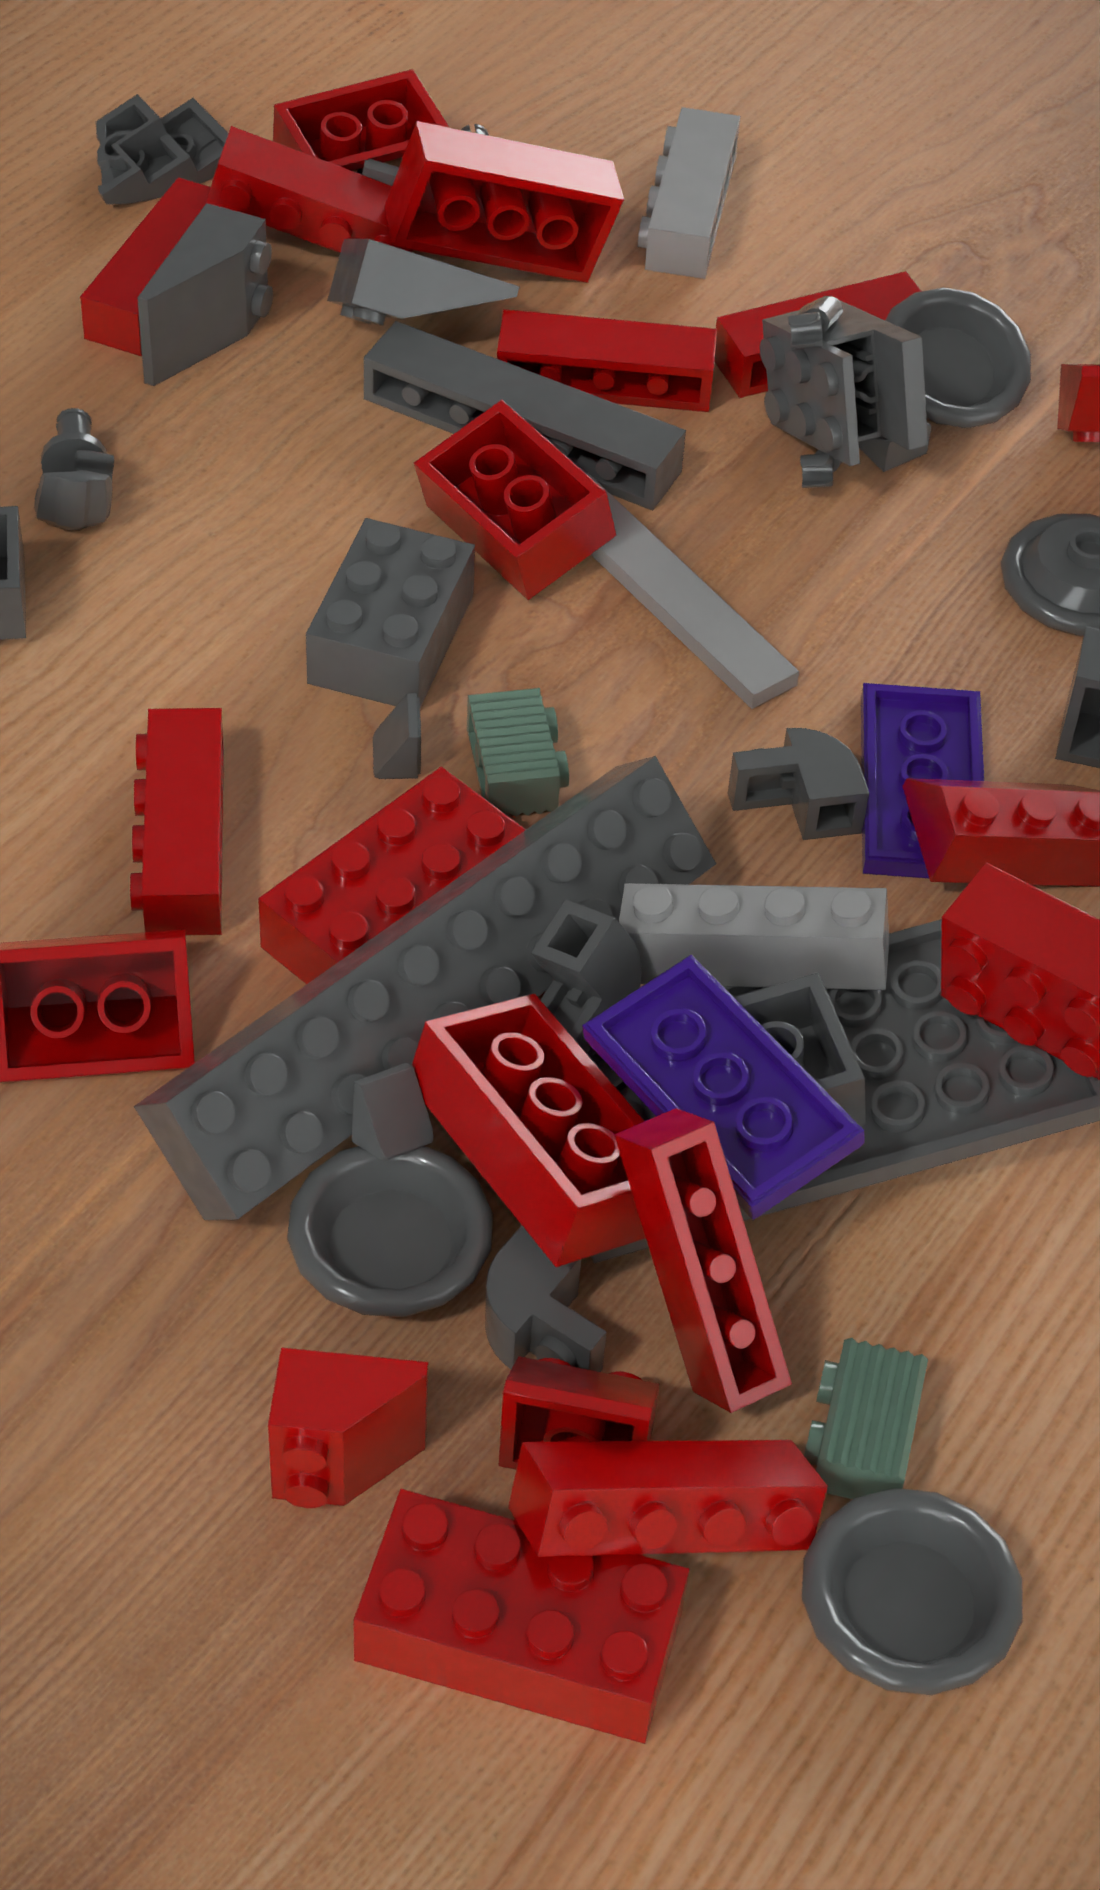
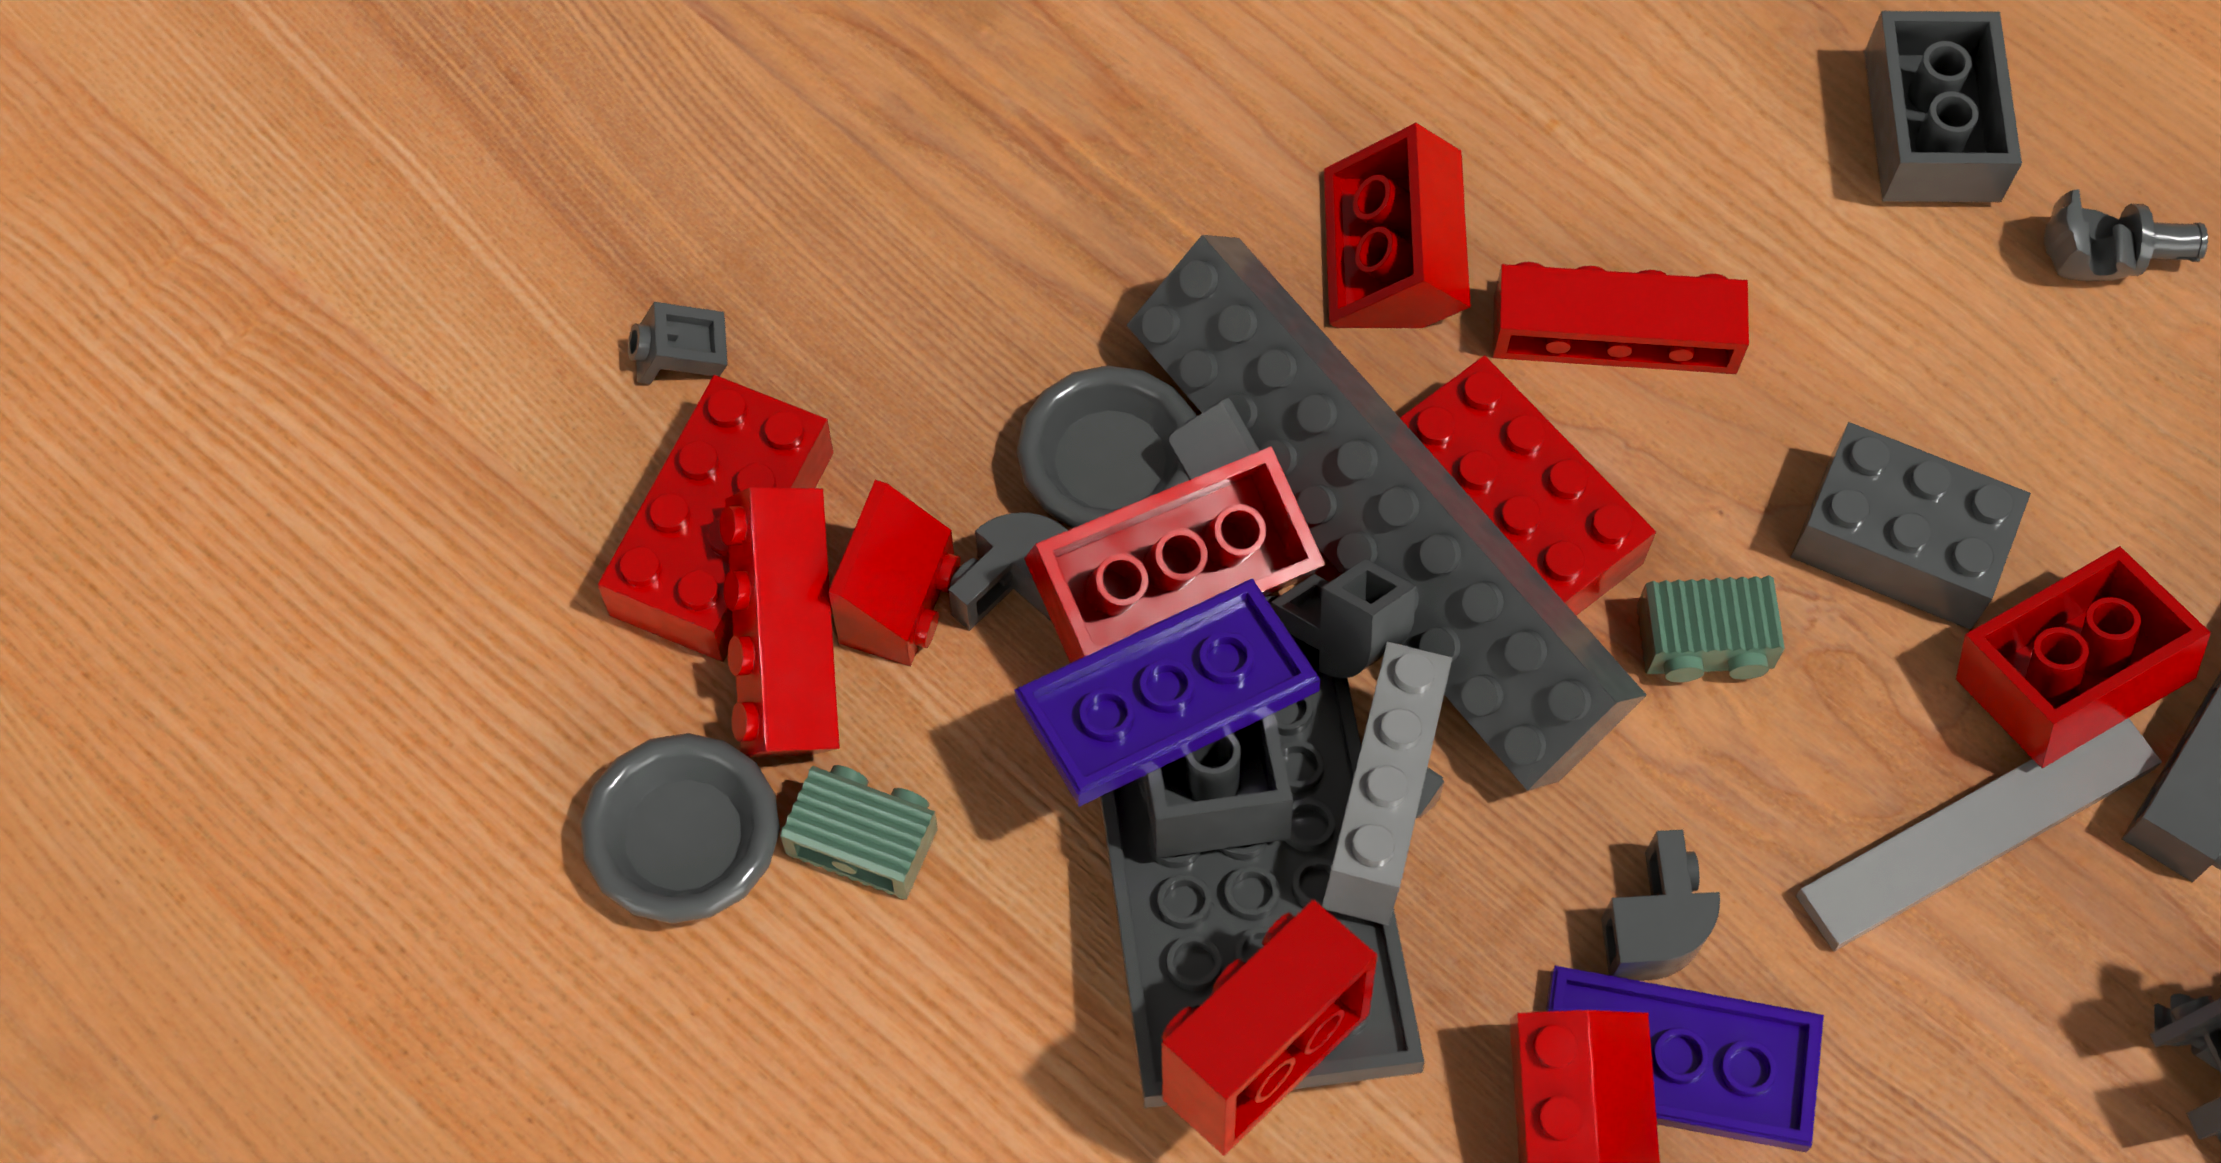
camera: 100 degrees right, 15 degrees up
red slope [268,1347,428,1508] -> none
dark grey slope [373,693,421,779] -> none
red brick [614,1108,792,1413] -> none
none -> dark grey bracket [628,302,728,384]

